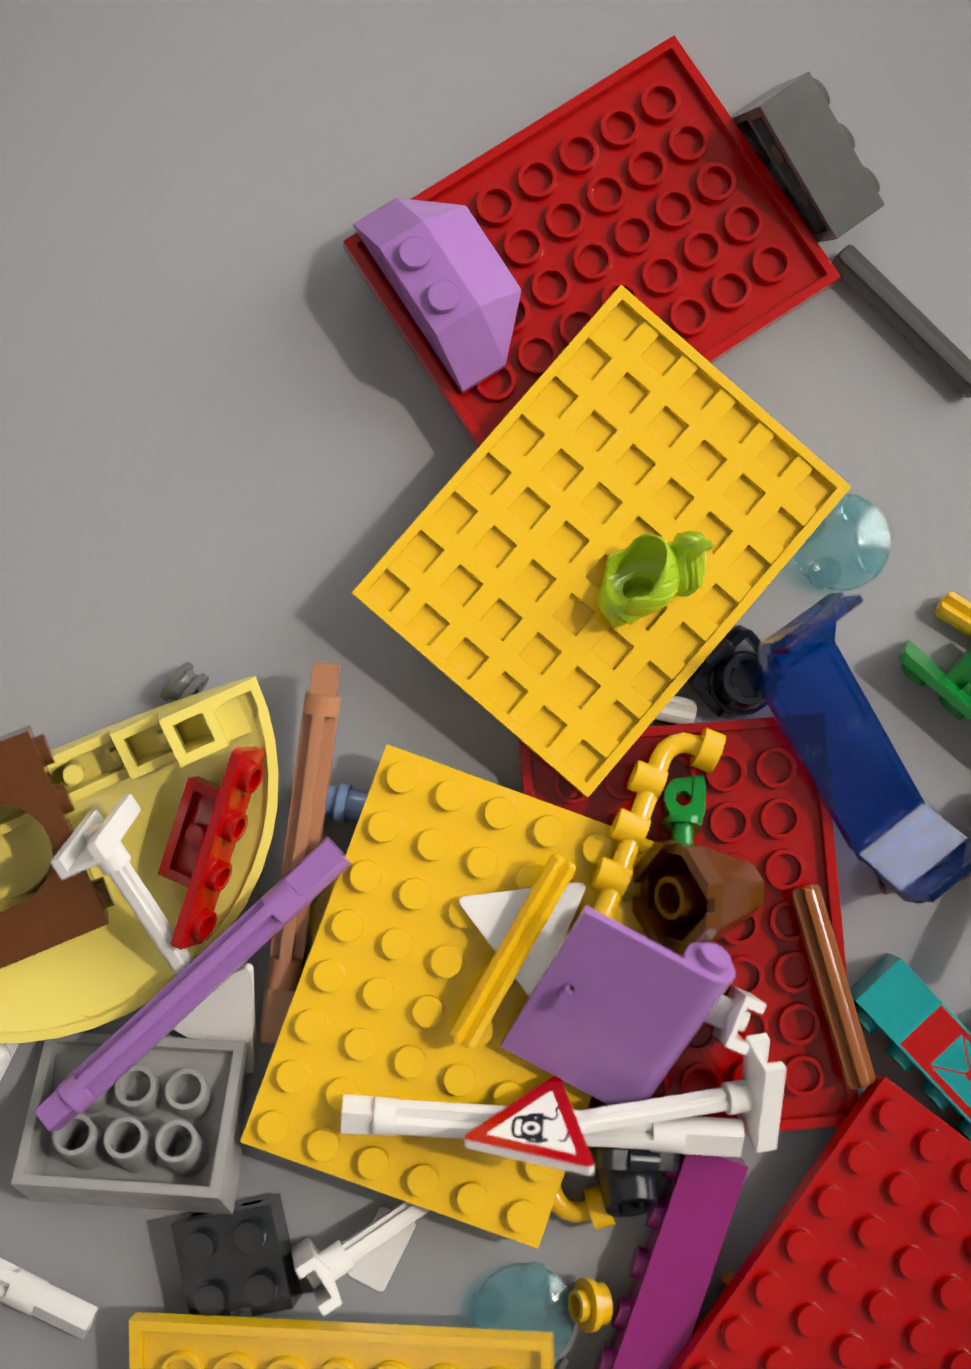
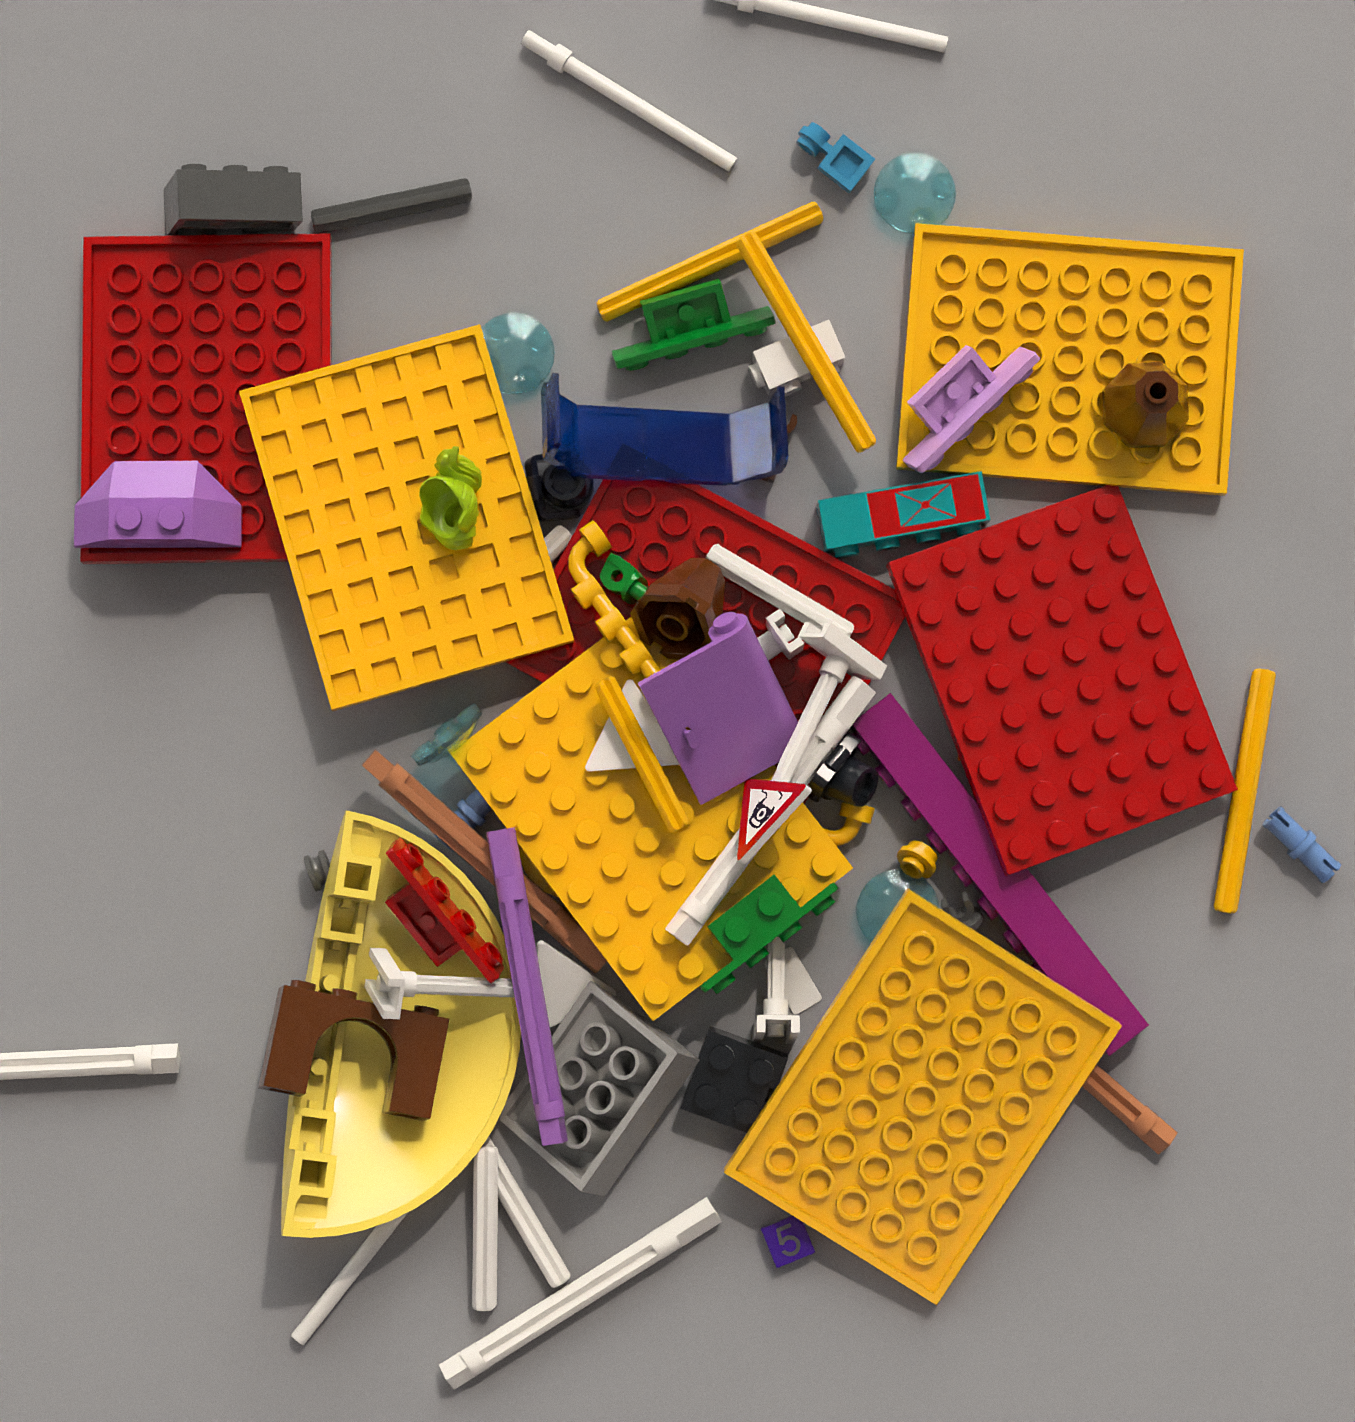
camera: 55 degrees left, 0 degrees up
dark orange axle [790,884,876,1089] -> none
none -> clear light blue dish [410,703,482,766]
none -> green bracket [699,874,839,995]
none -> white axle [705,544,855,637]

